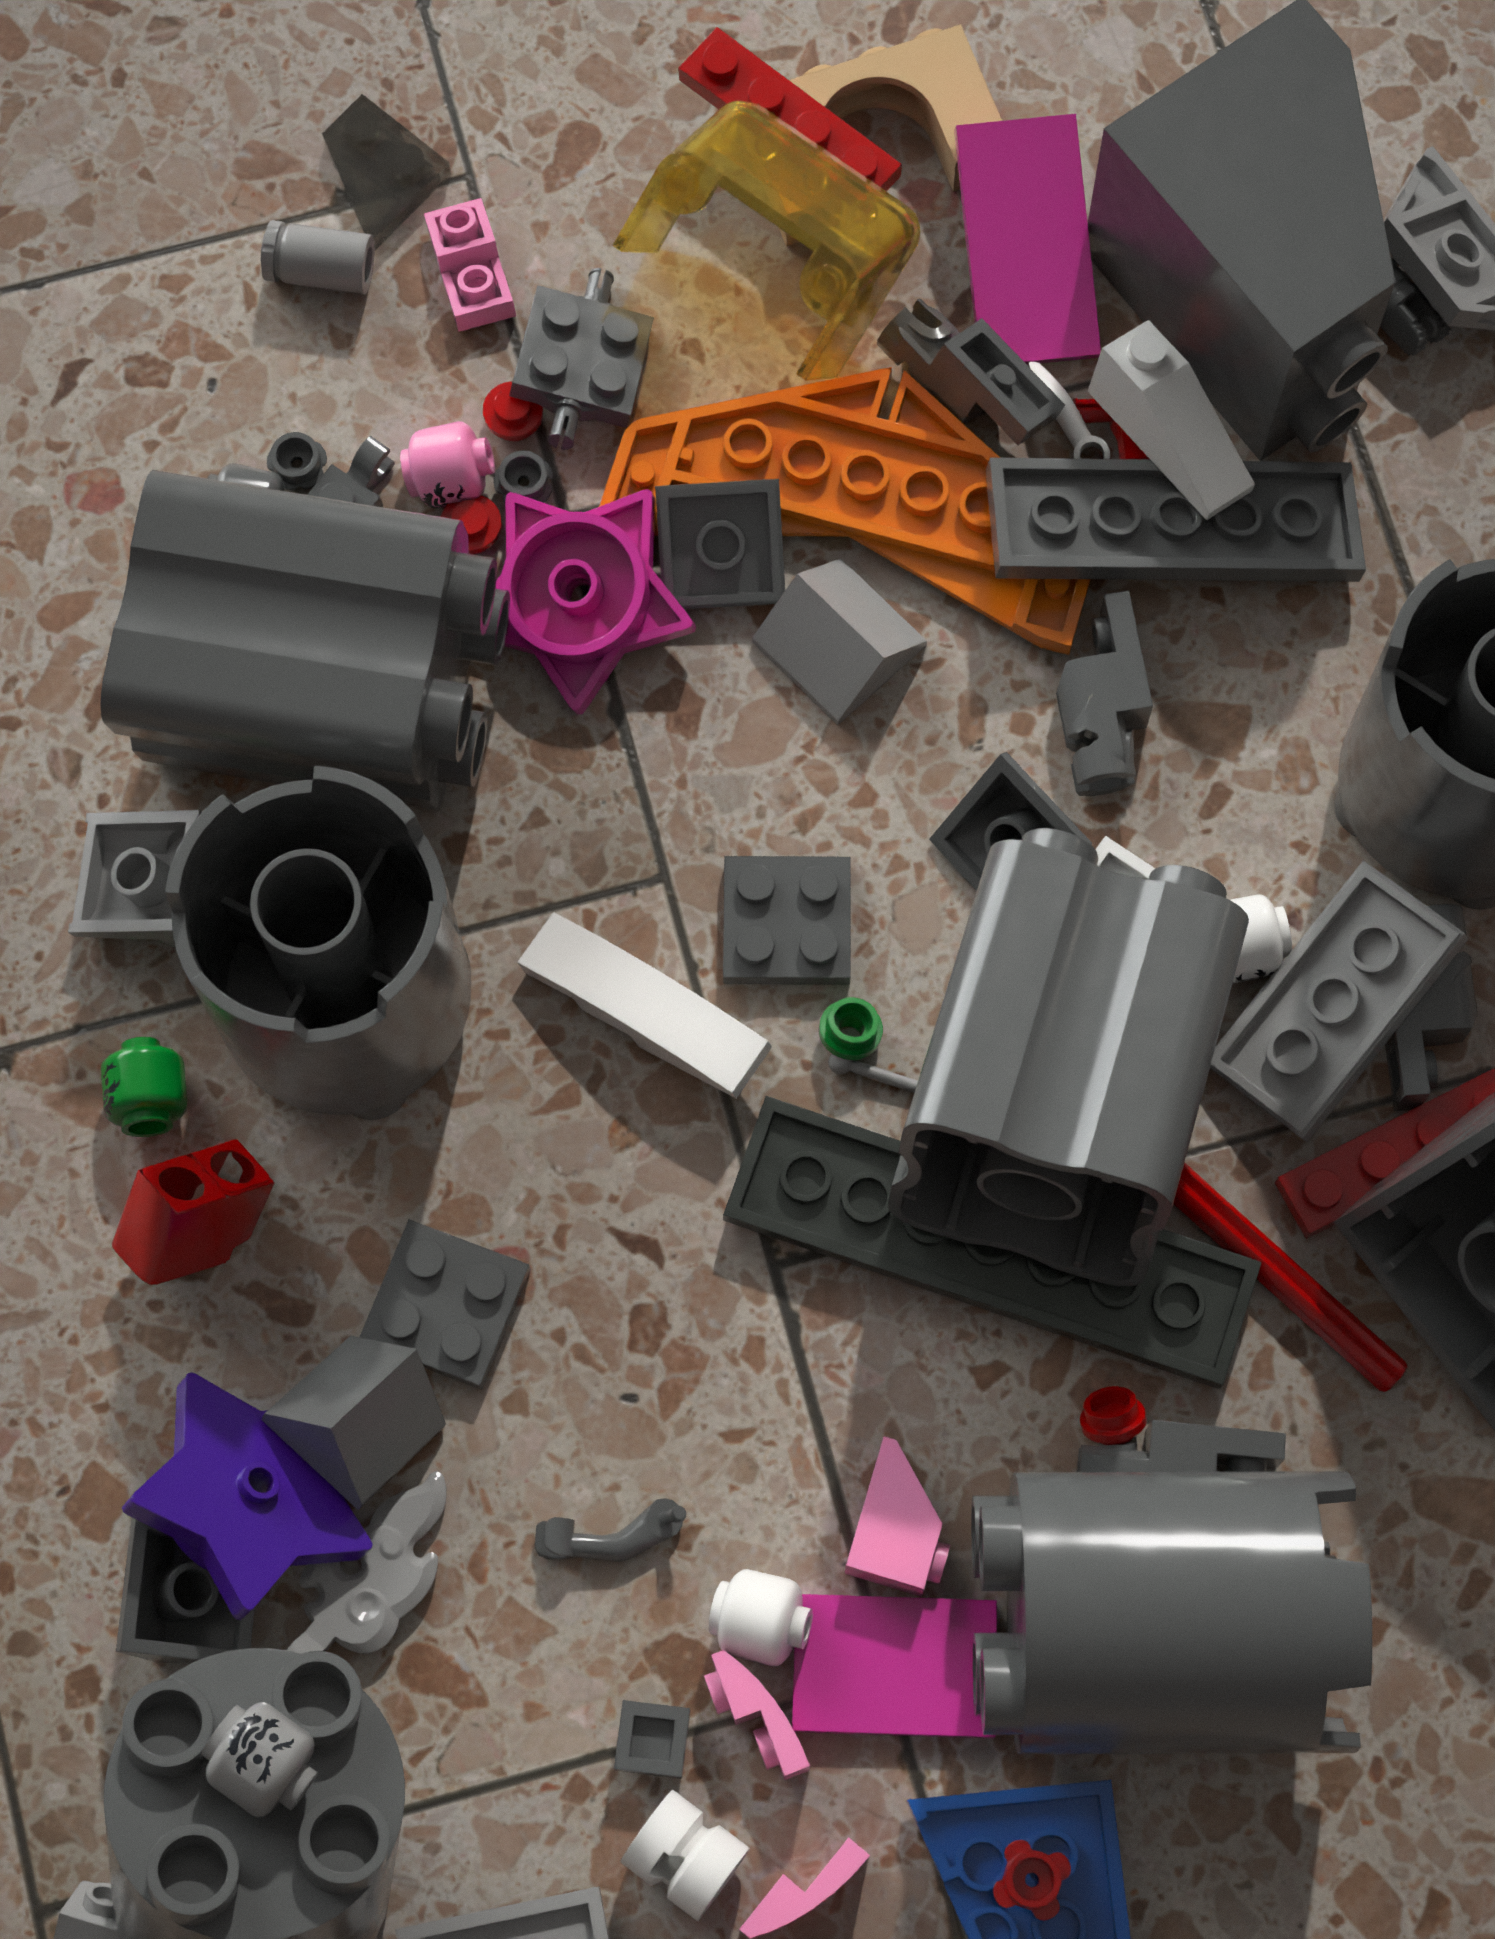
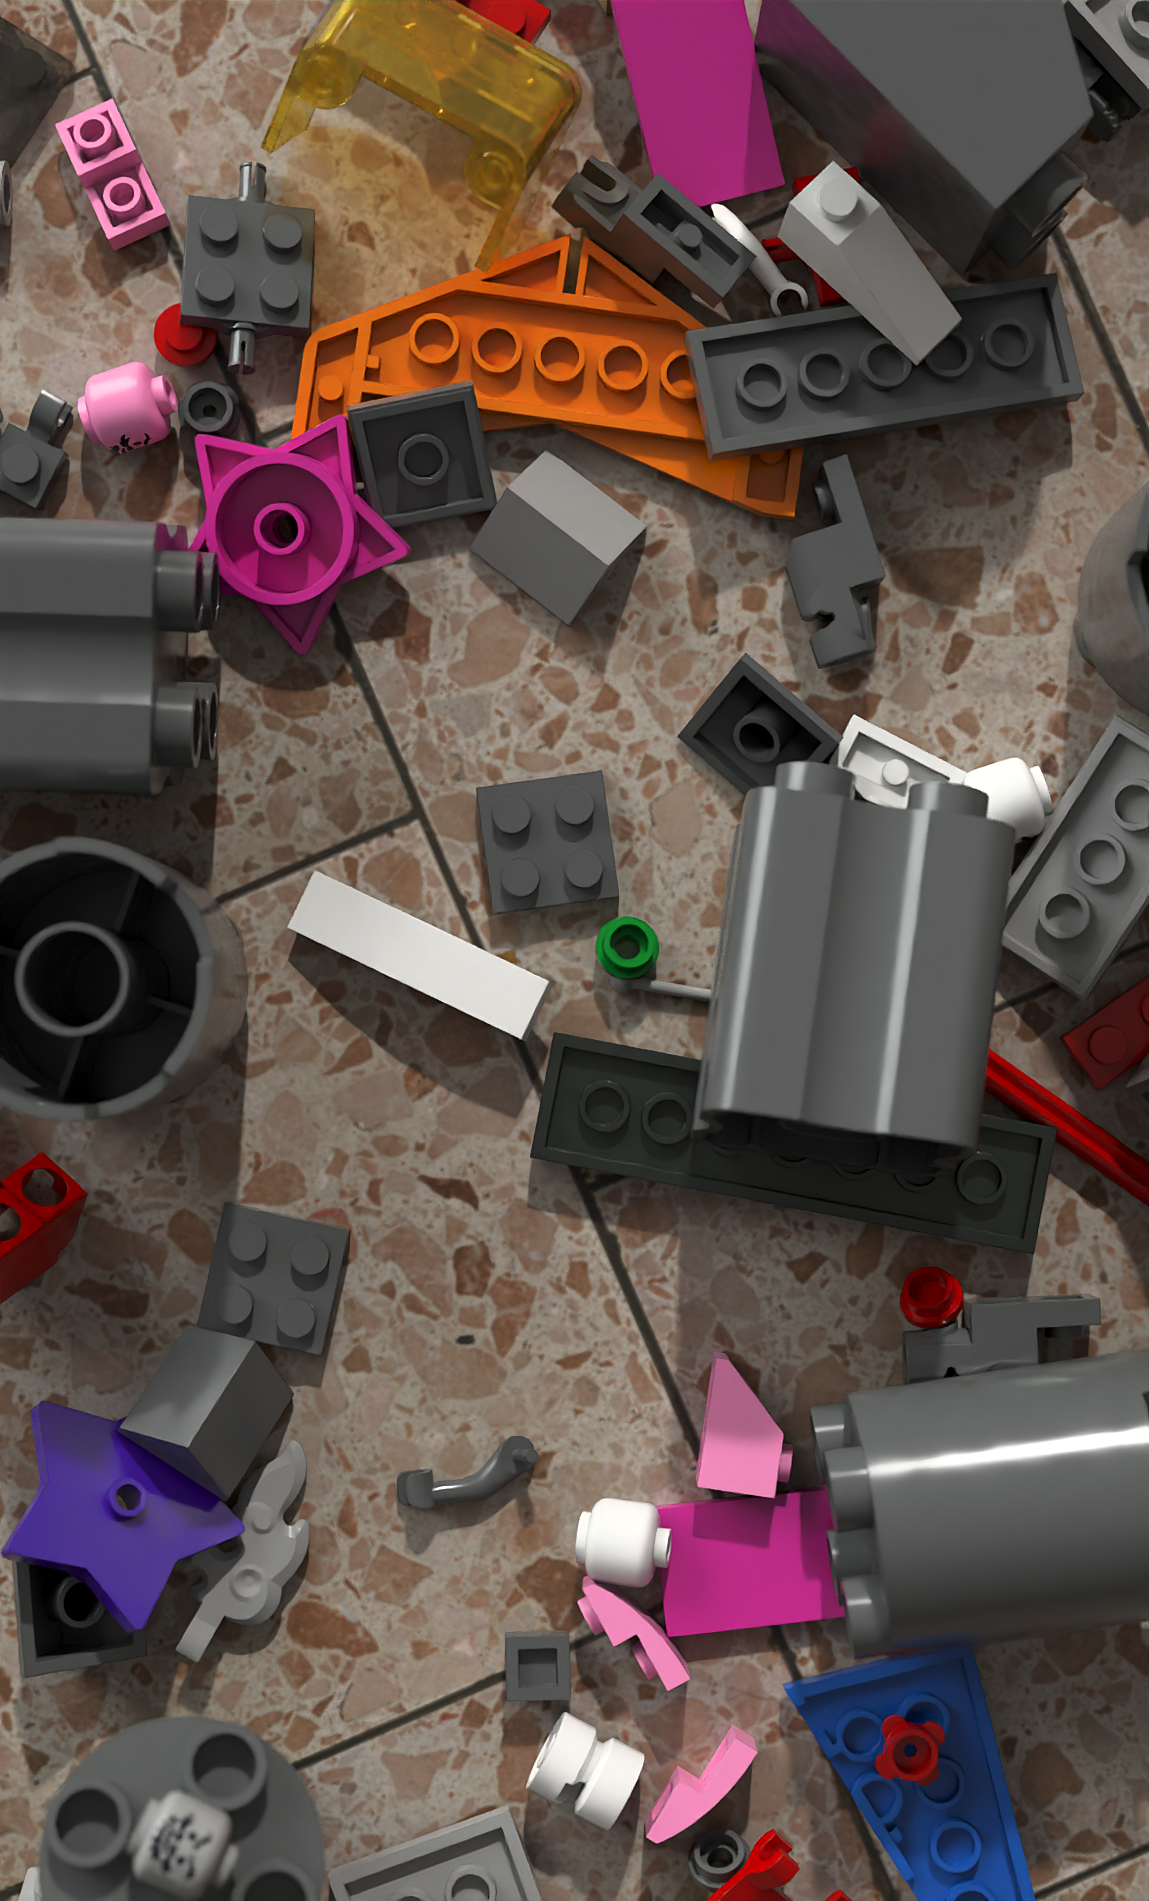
camera: 10 degrees left, 15 degrees up
red plate [441,495,502,554] -> none

